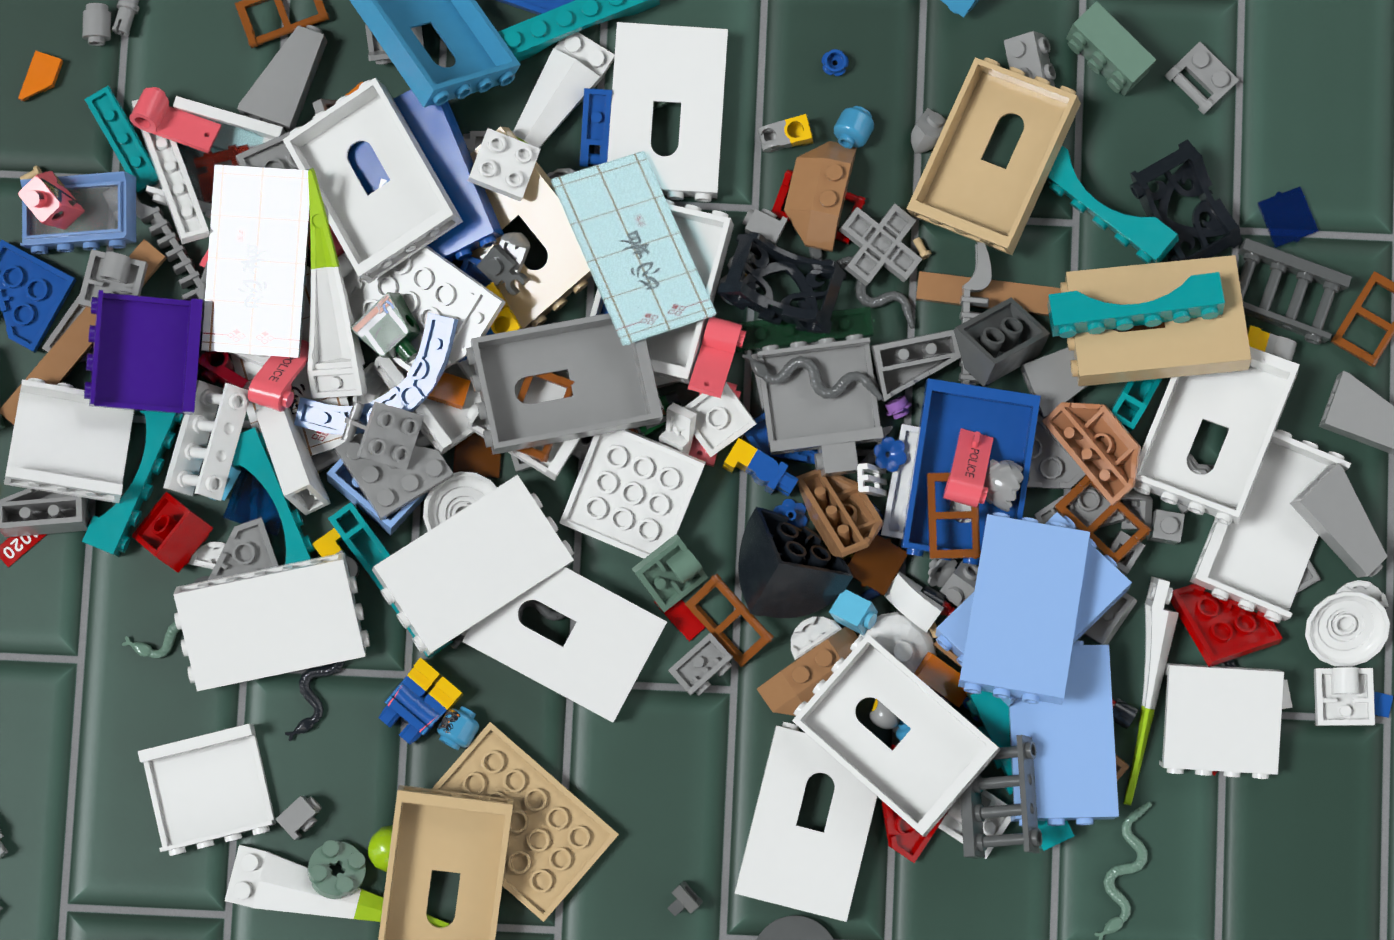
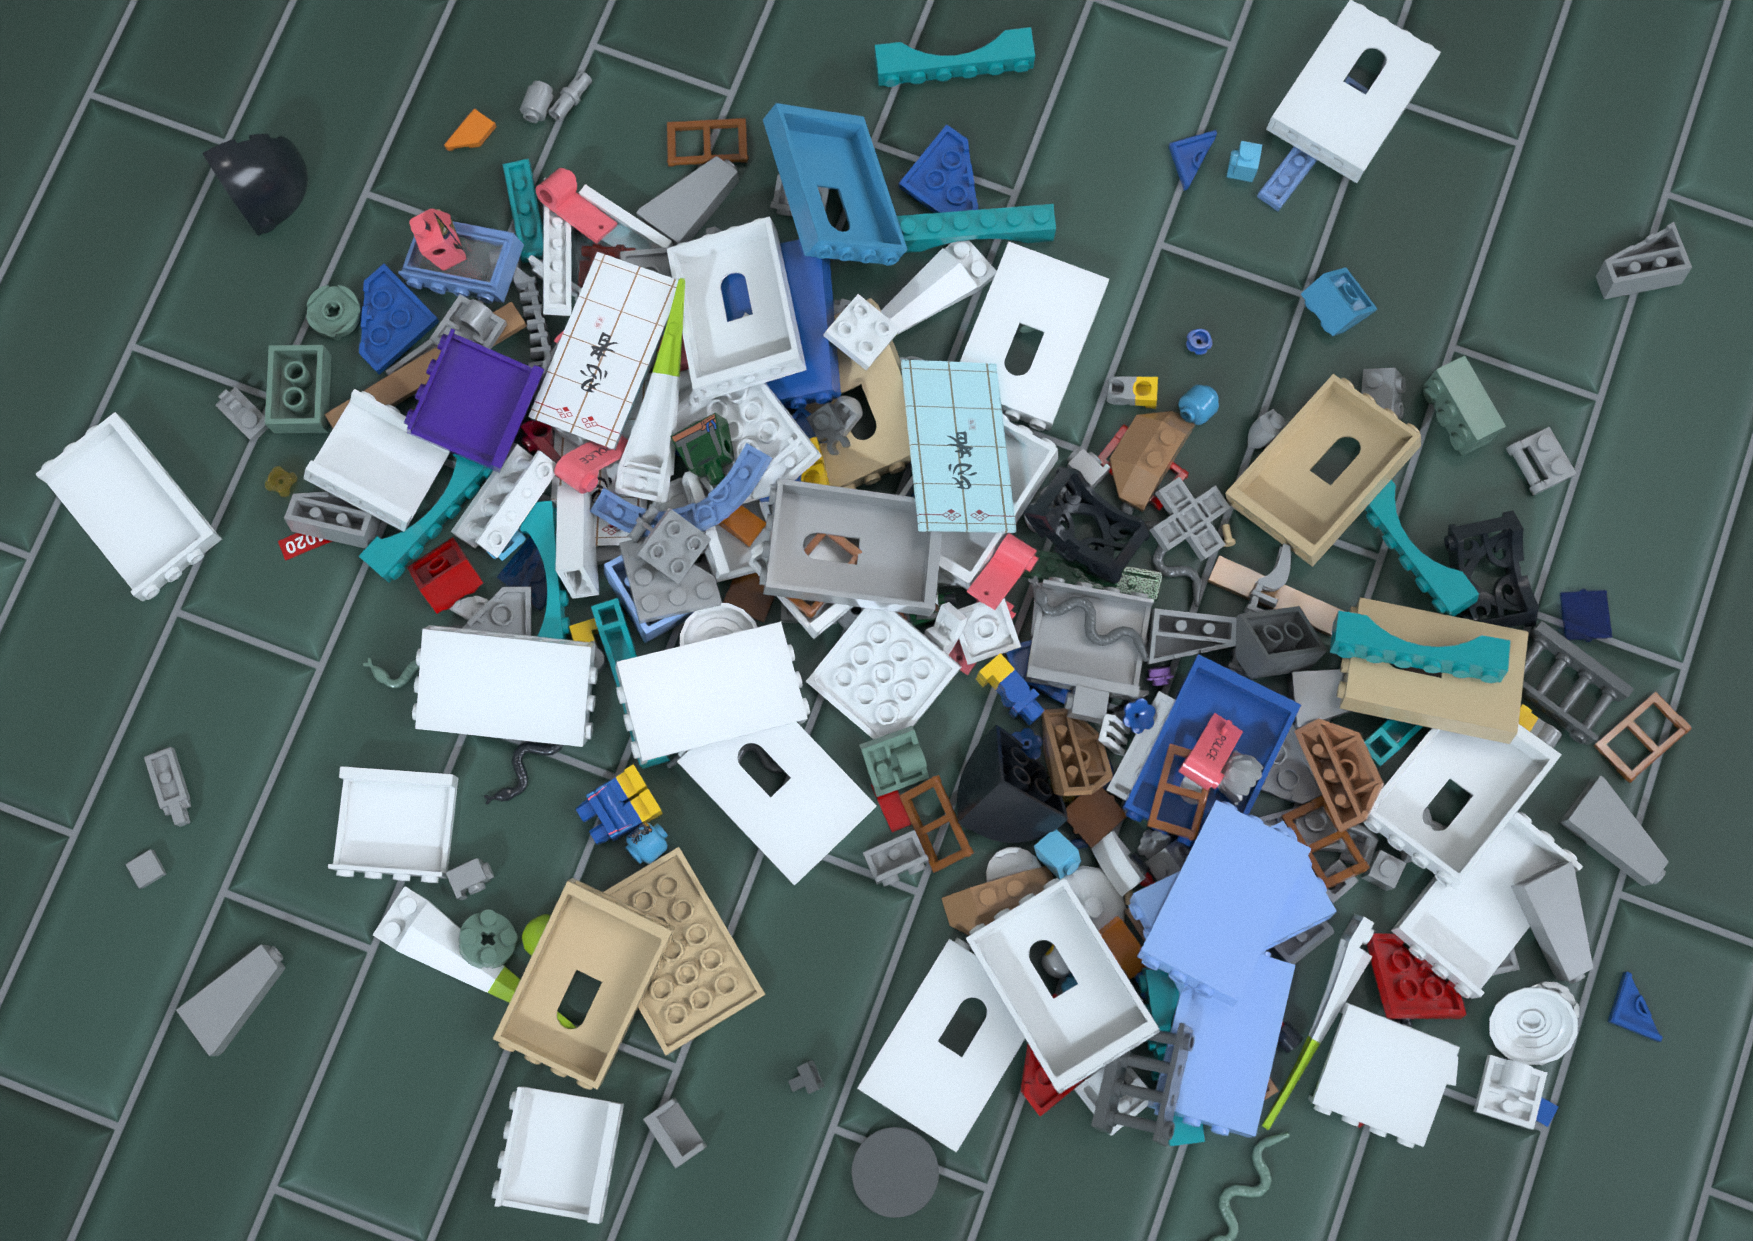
camera: 20 degrees right, 5 degrees down
blue plate [580,88,612,167] -> none

